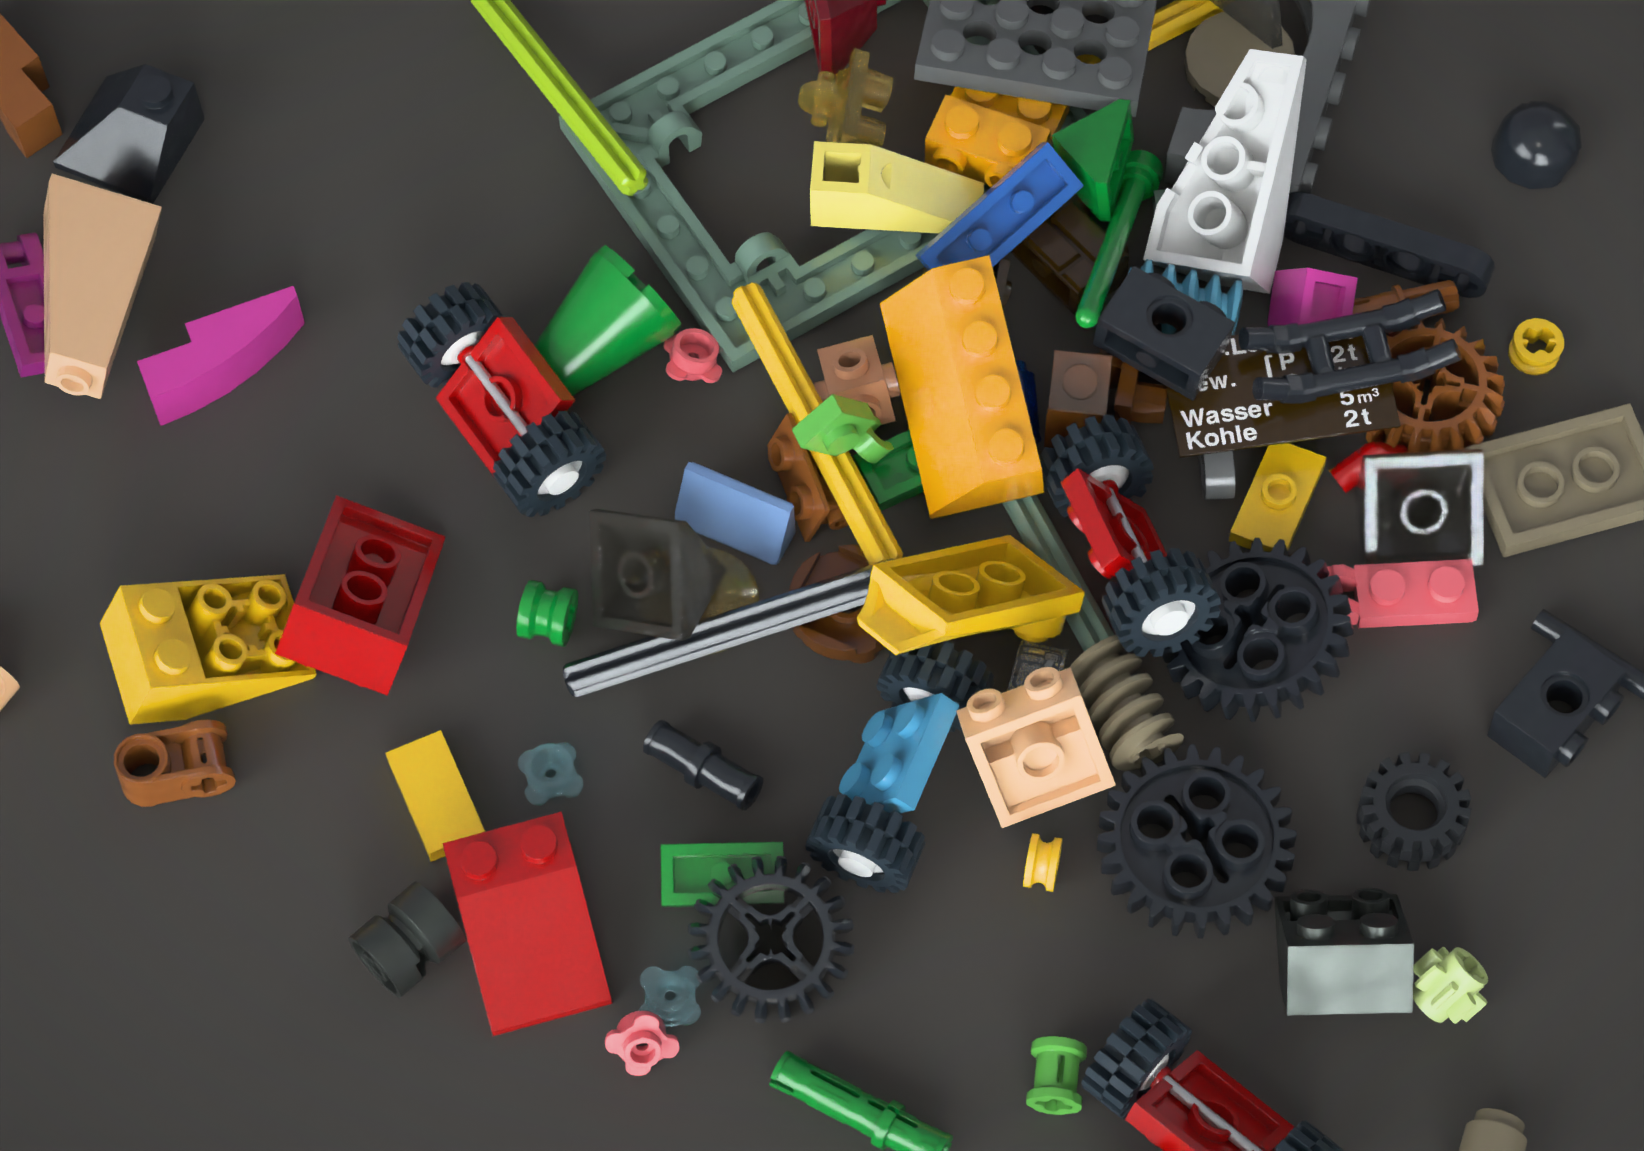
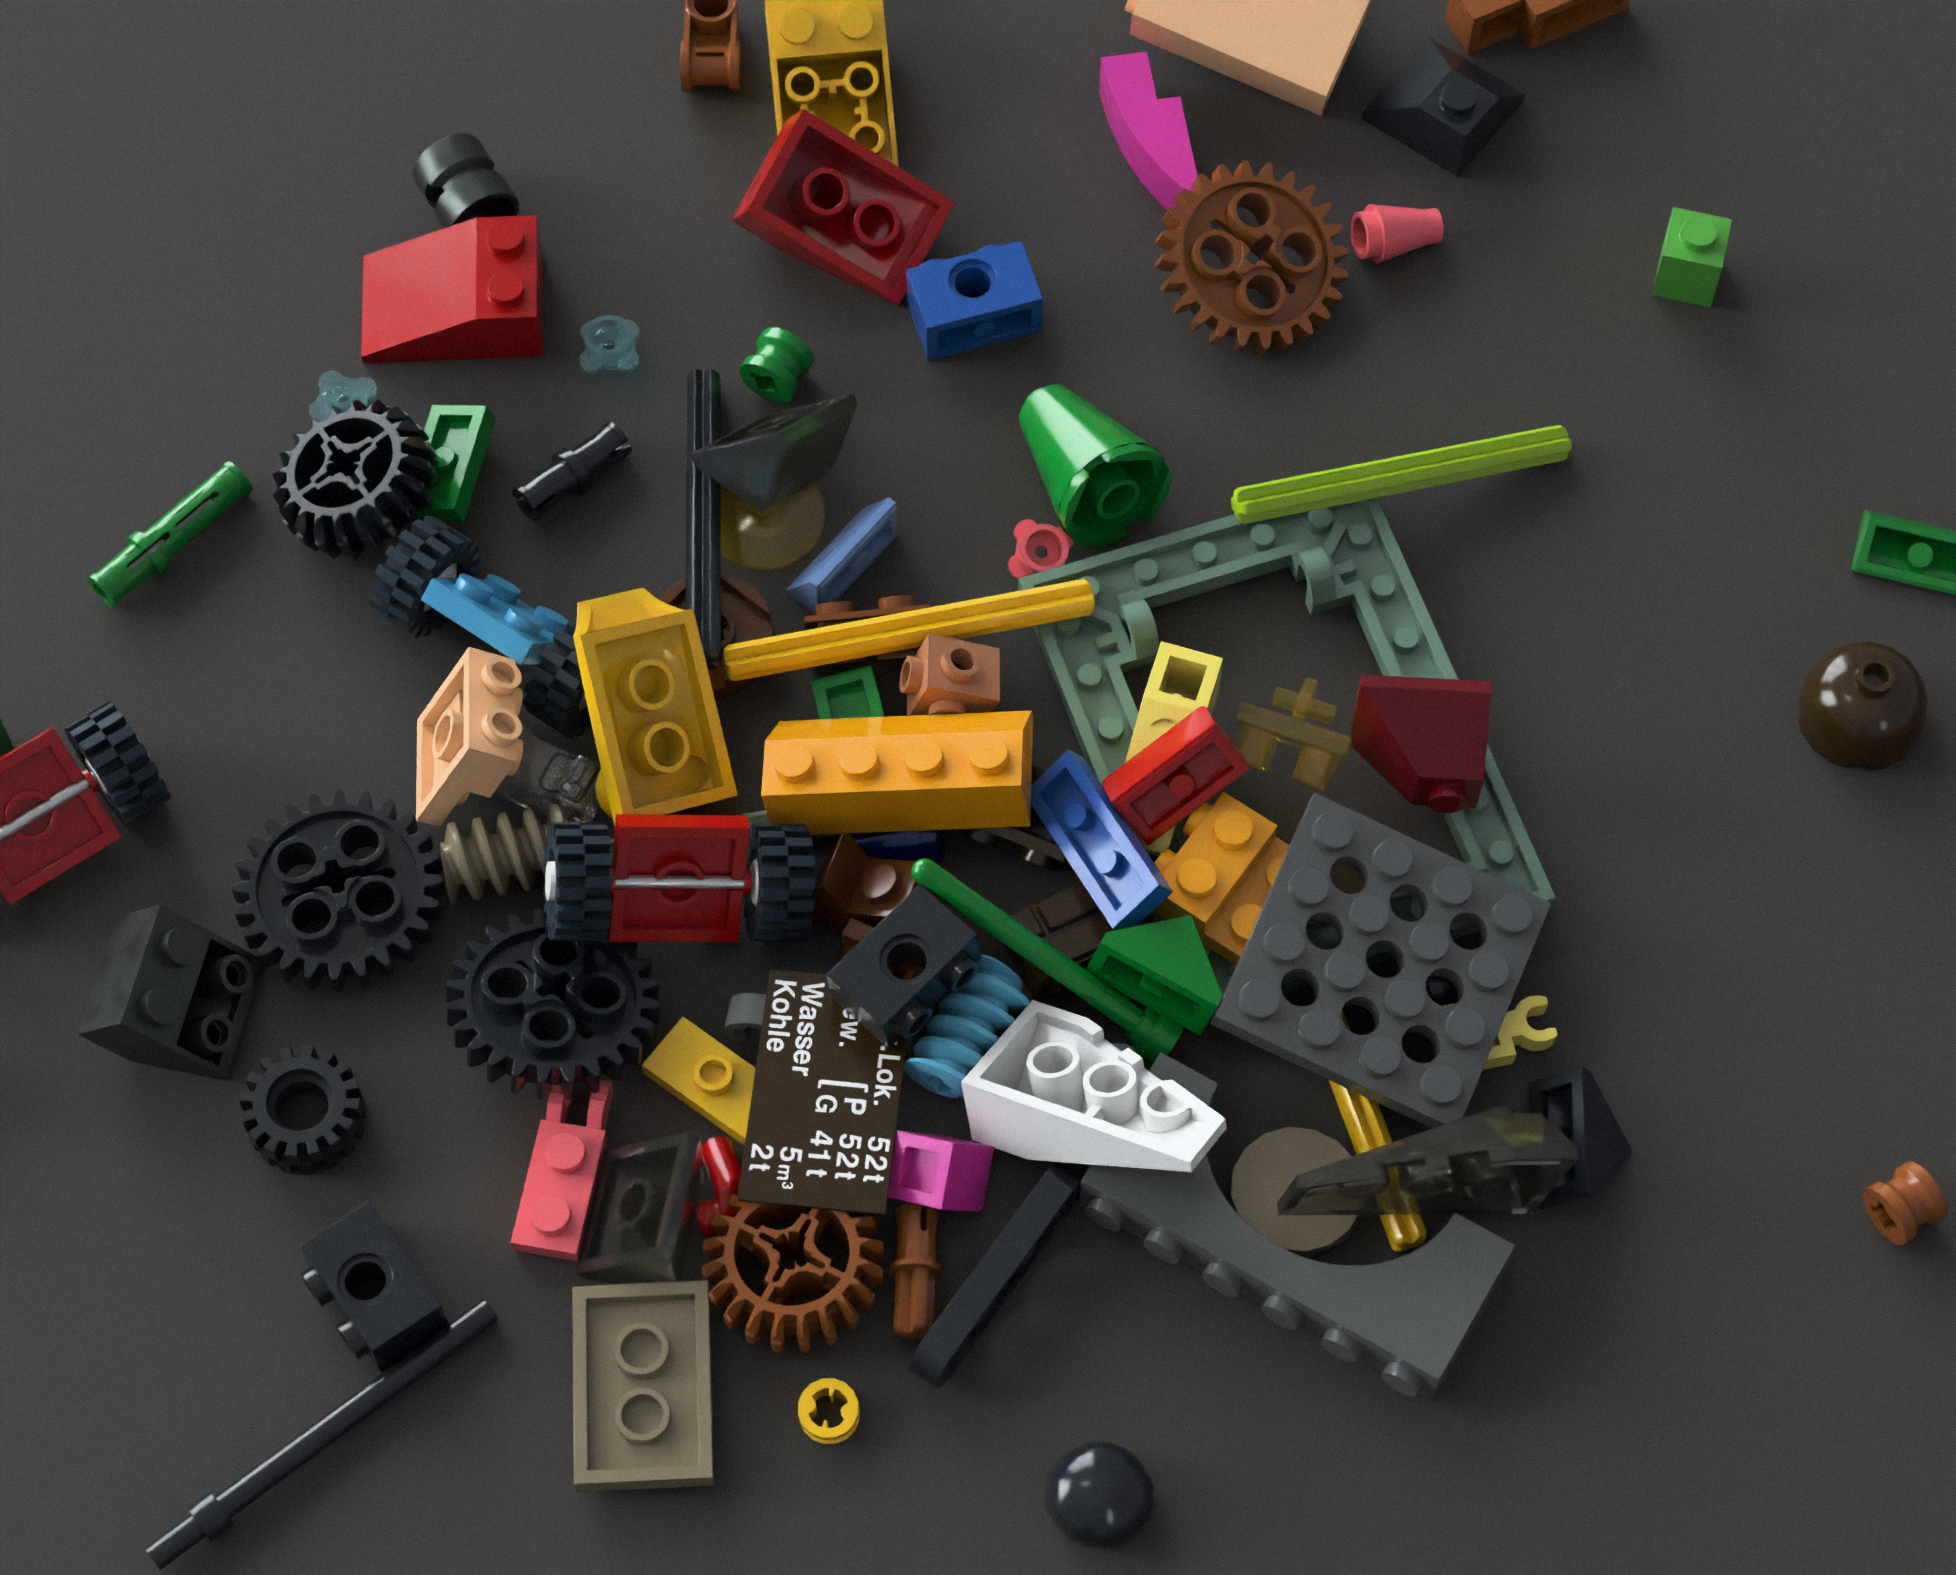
camera: 100 degrees right, 0 degrees up
yellow tile [385,730,485,862] -> none
plate [397,282,607,517] -> none
coral plate [605,1011,679,1076] -> none
bright green plate [792,394,894,464] -> none
yellow bush [1023,833,1063,892] -> none
bright green bush [1026,1036,1087,1115] -> none
black piece [1238,289,1462,403] -> none
yellowish green gear [1413,947,1488,1024] -> none
none -> blue brick [906,241,1043,361]
none -> red slope [1102,706,1251,846]
none -> dark orange gear [1155,160,1349,356]
none -> coral cone [1350,204,1444,264]

